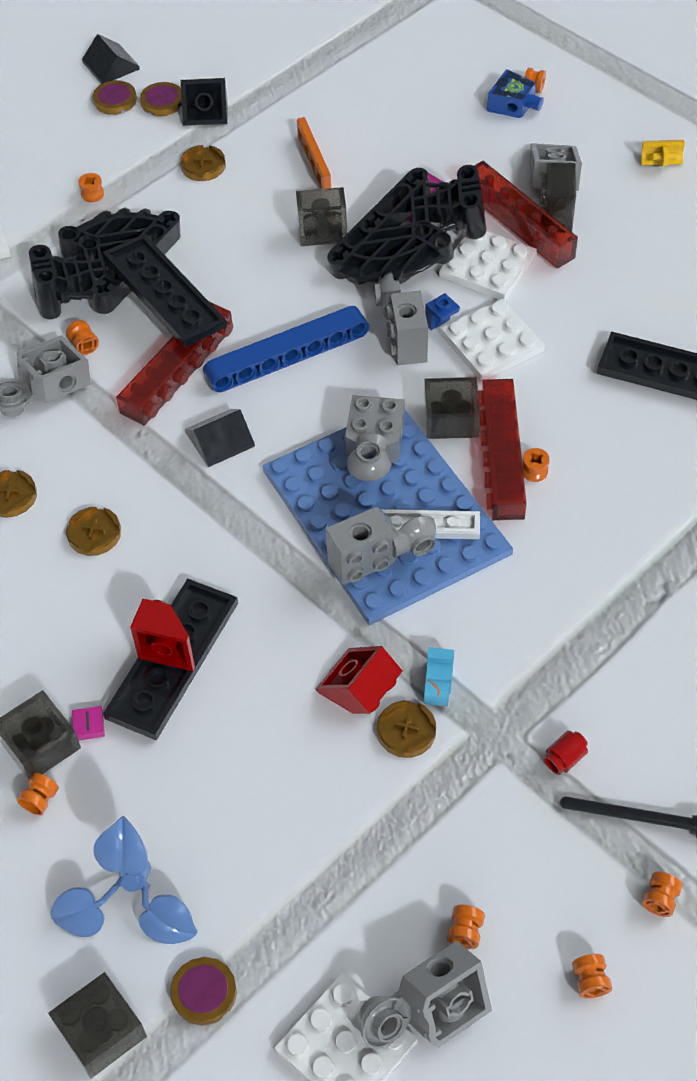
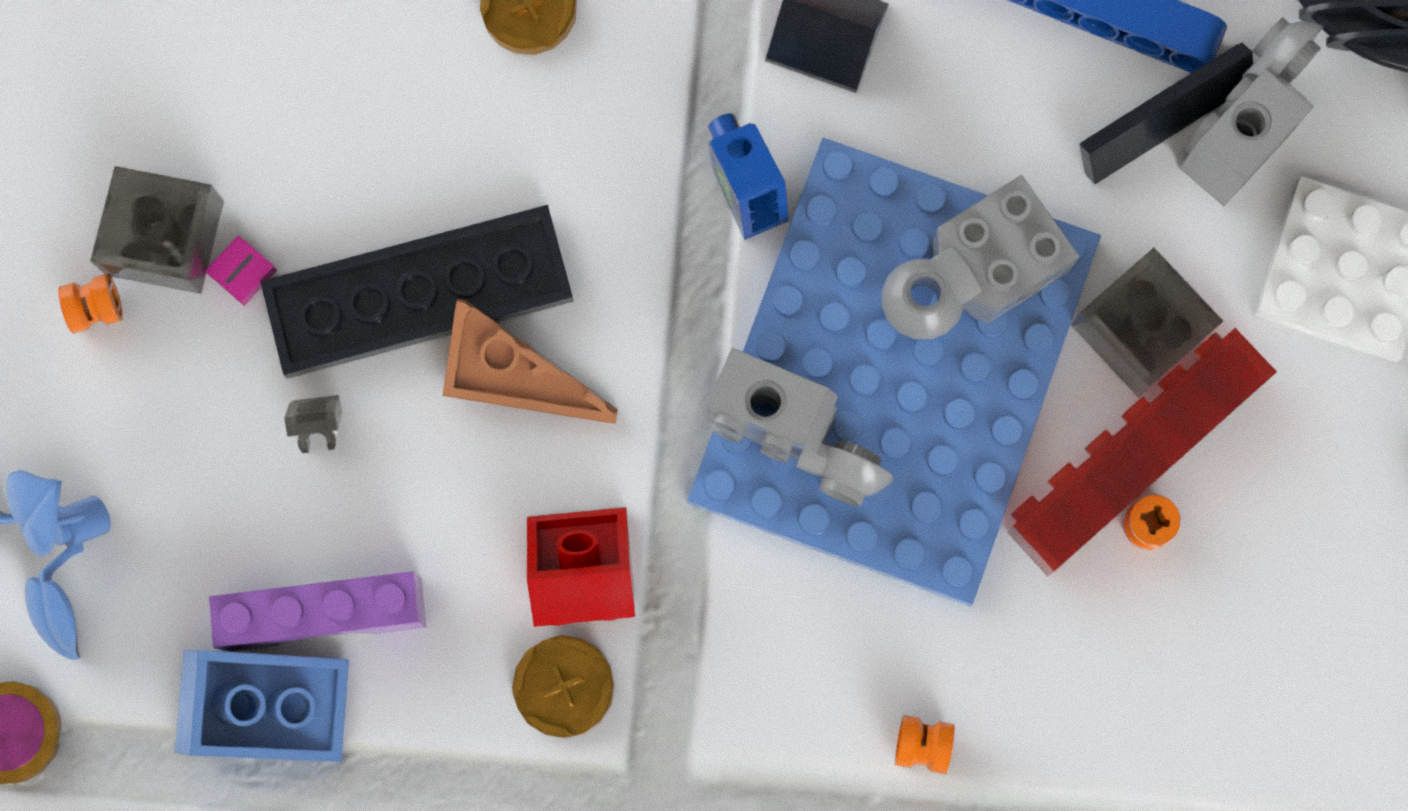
camera: 50 degrees right, 25 degrees up
red slope [130,598,195,671] -> none
white tile [369,509,480,539] -> none
medium azure leg [424,647,454,706] -> none
blue bracket [425,293,460,331] -> none
none -> medium blue slope [175,650,349,762]
none -> medium lavender arch [209,571,427,652]
none -> clear smoke tile [284,395,342,453]
none -> nougat wing [442,299,618,424]
none -> blue torso [708,113,789,240]
none -> orange wheel [895,715,955,775]
none -> black tile [1079,42,1254,184]

